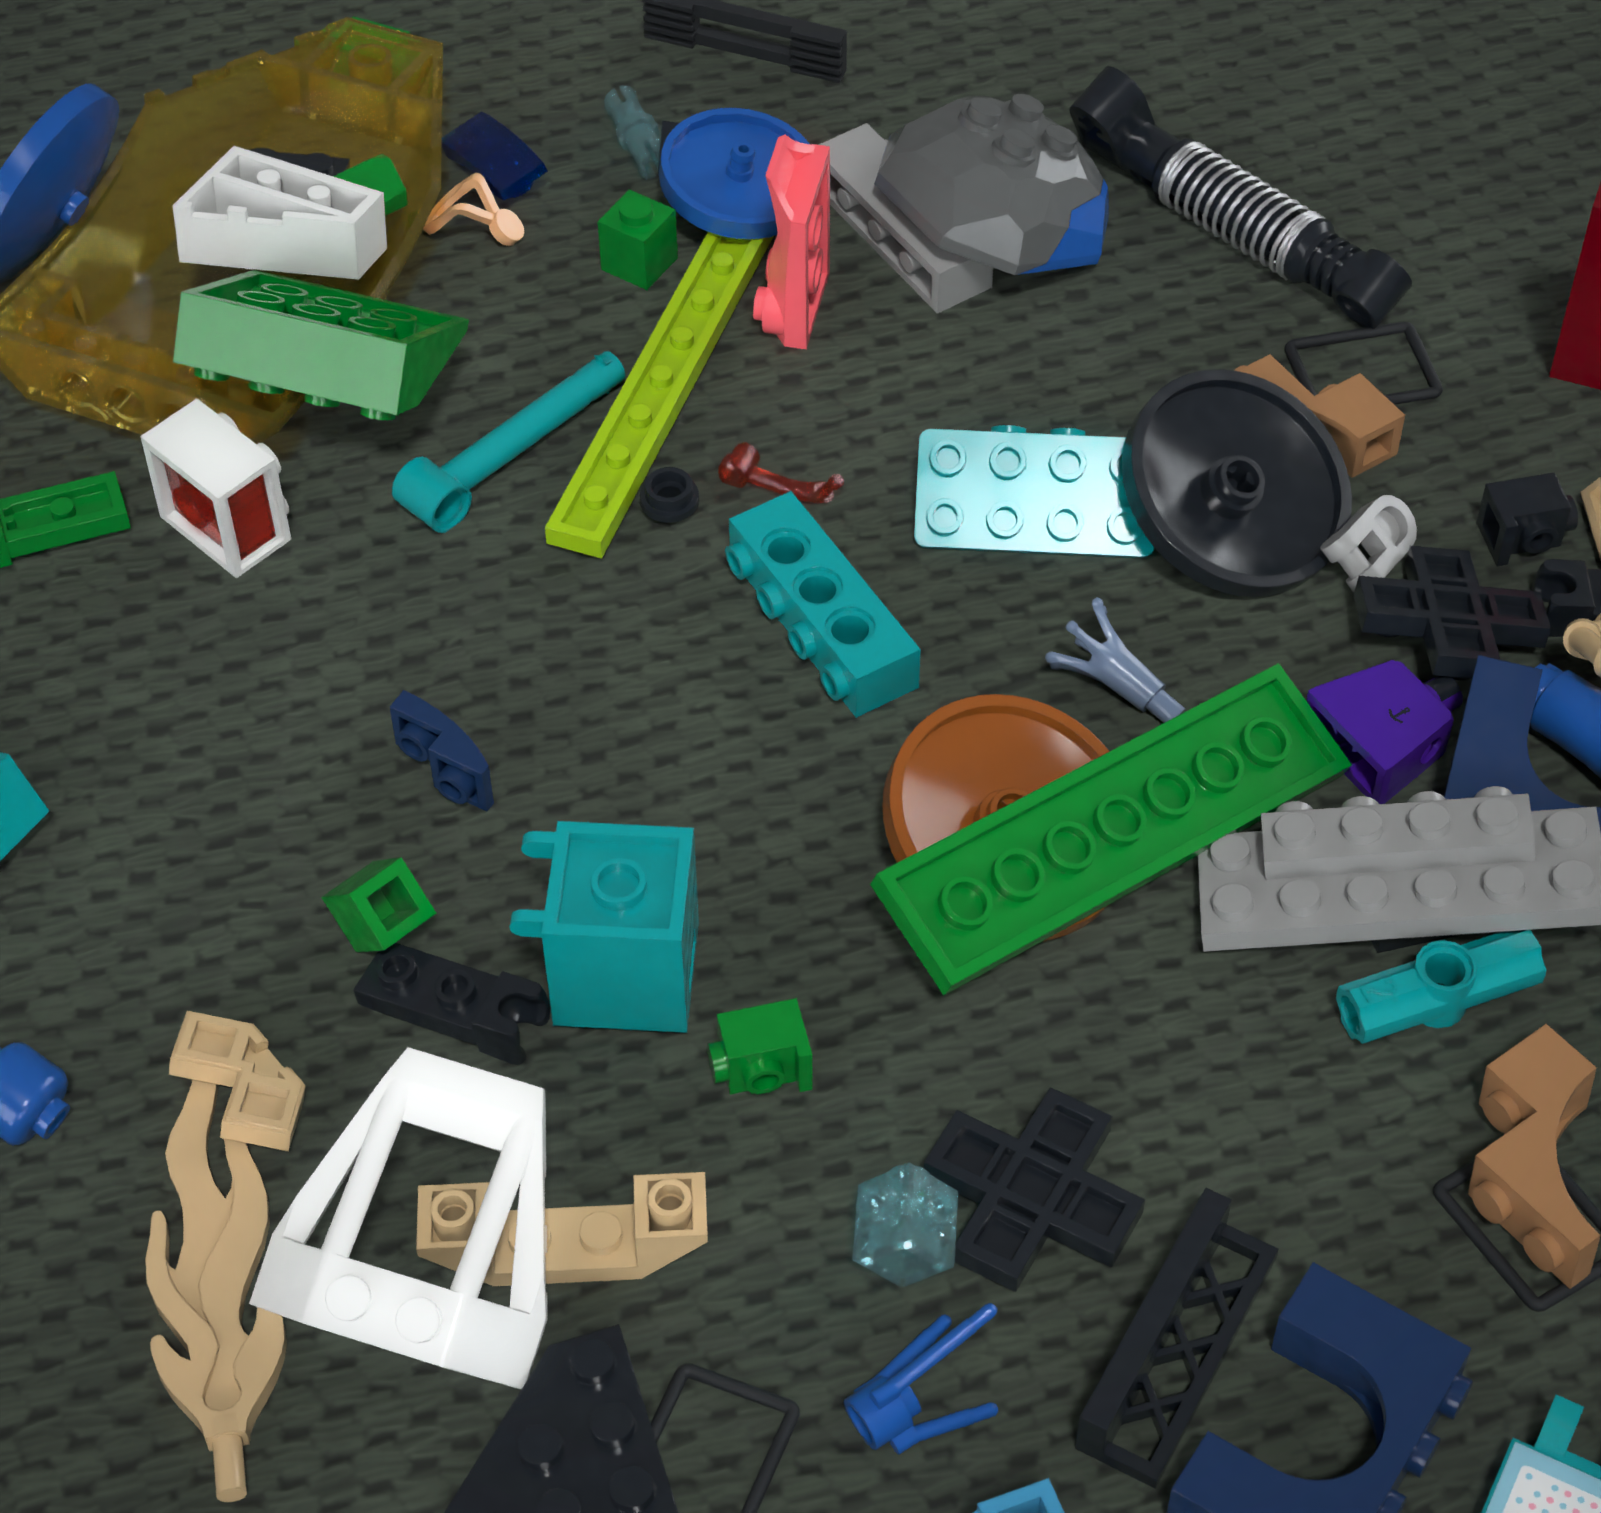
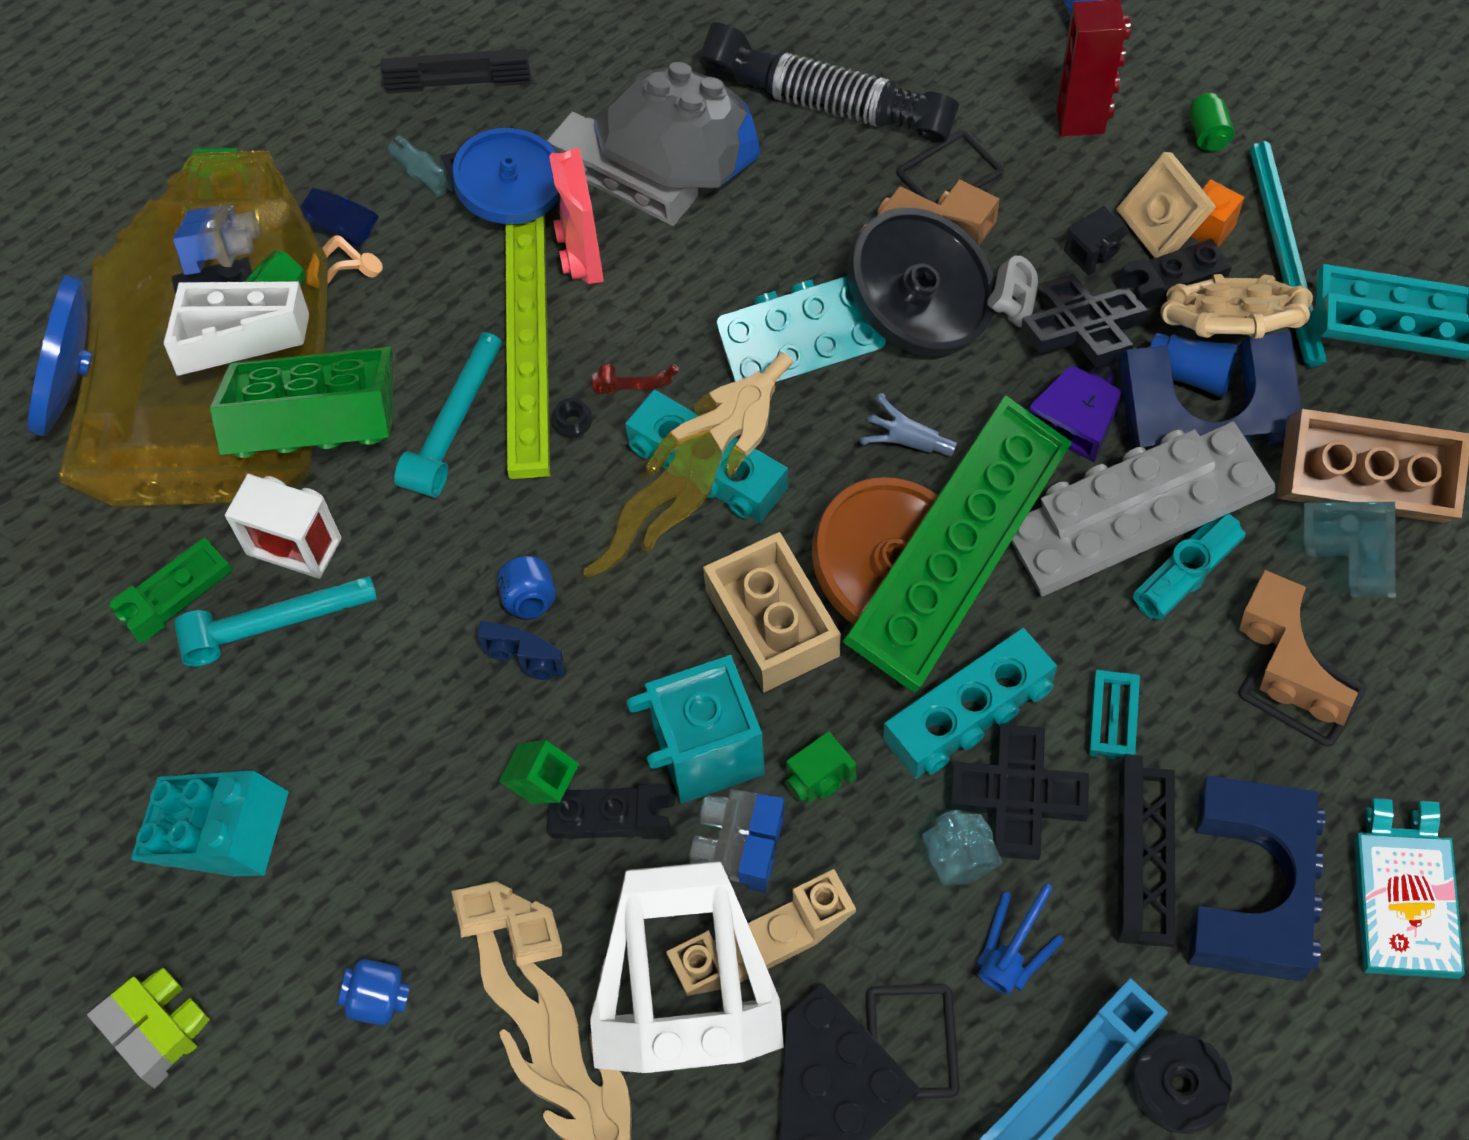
camera: 20 degrees left, 10 degrees up
green brick [597,189,678,290] -> none
none -> clear hips [173,204,261,275]
none -> teal piece [174,576,377,667]
none -> blue head [497,556,556,619]
none -> clear yellow piece [584,352,793,577]
none -> hips [690,789,785,893]
none -> tan brick [703,532,841,693]
none -> teal brick [883,628,1057,779]
none -> teal tile [1088,670,1140,759]

